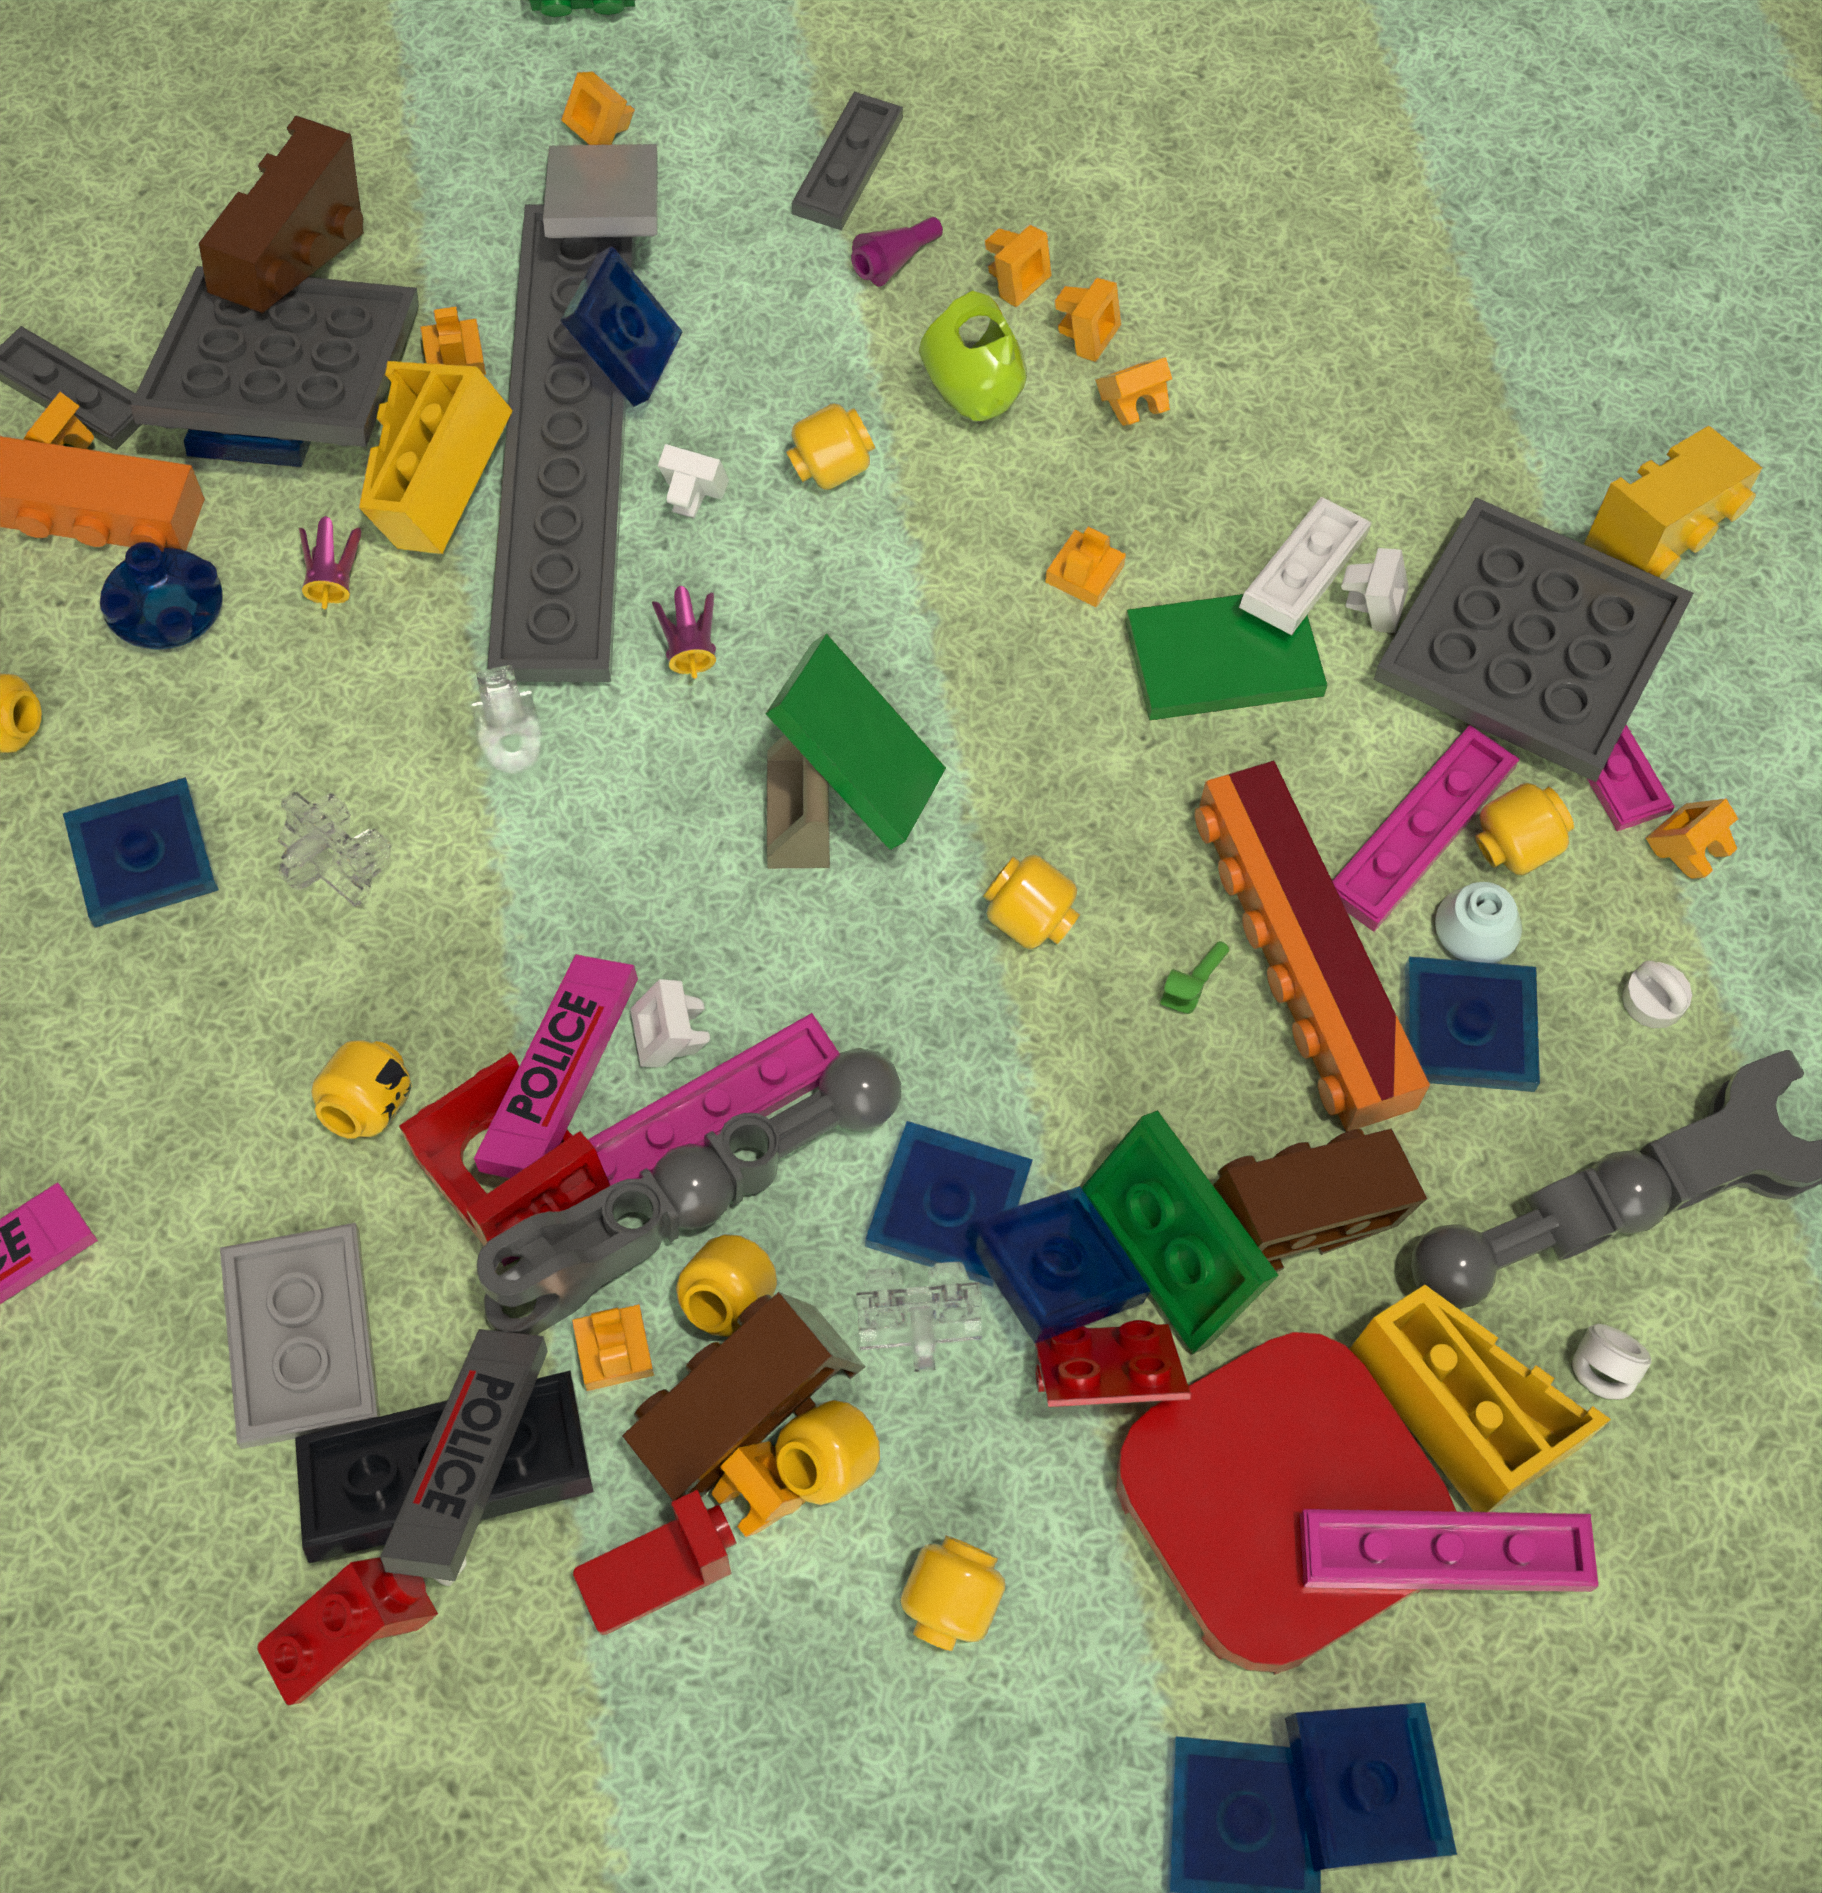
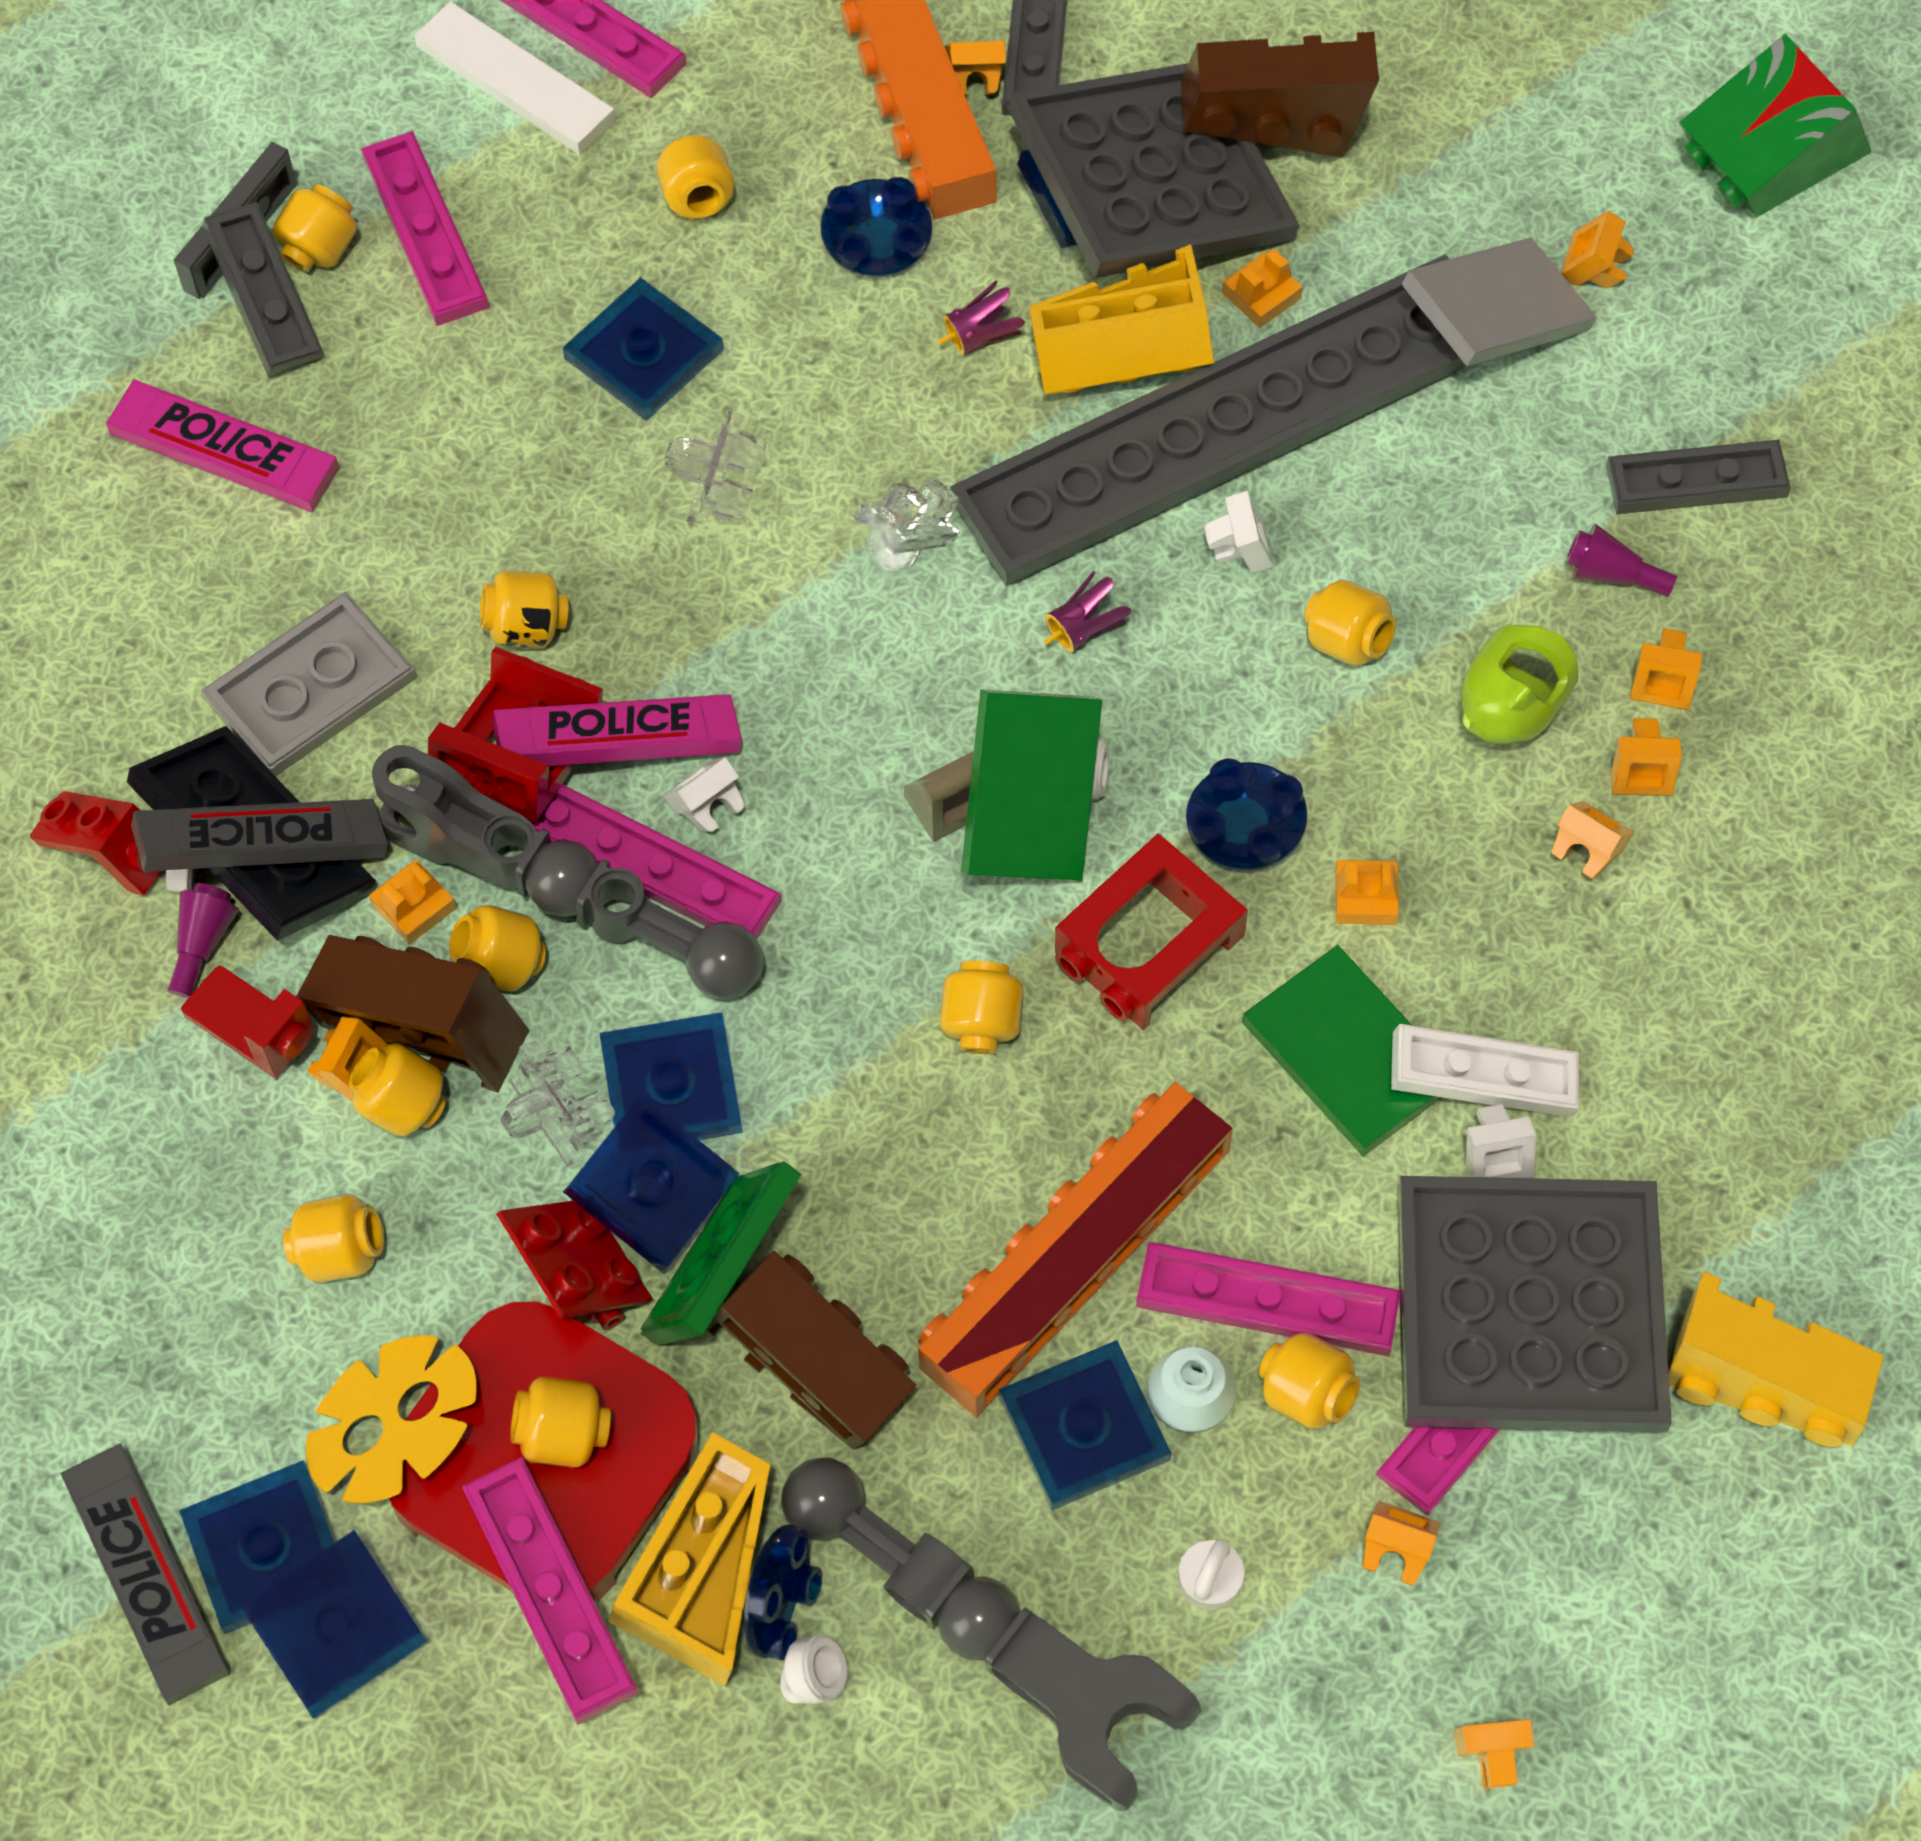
camera: 65 degrees right, 0 degrees up
clear blue plate [560,246,683,407] -> none
bright green hand [1160,941,1230,1014] -> none
none -> magenta cone [167,883,239,998]
none -> yellow piece [306,1335,477,1504]
none -> yellow head [510,1377,611,1468]
none -> clear blue dish [744,1524,823,1661]
none -> red panel [1055,833,1248,1031]
none -> clear blue dish [1186,758,1307,870]

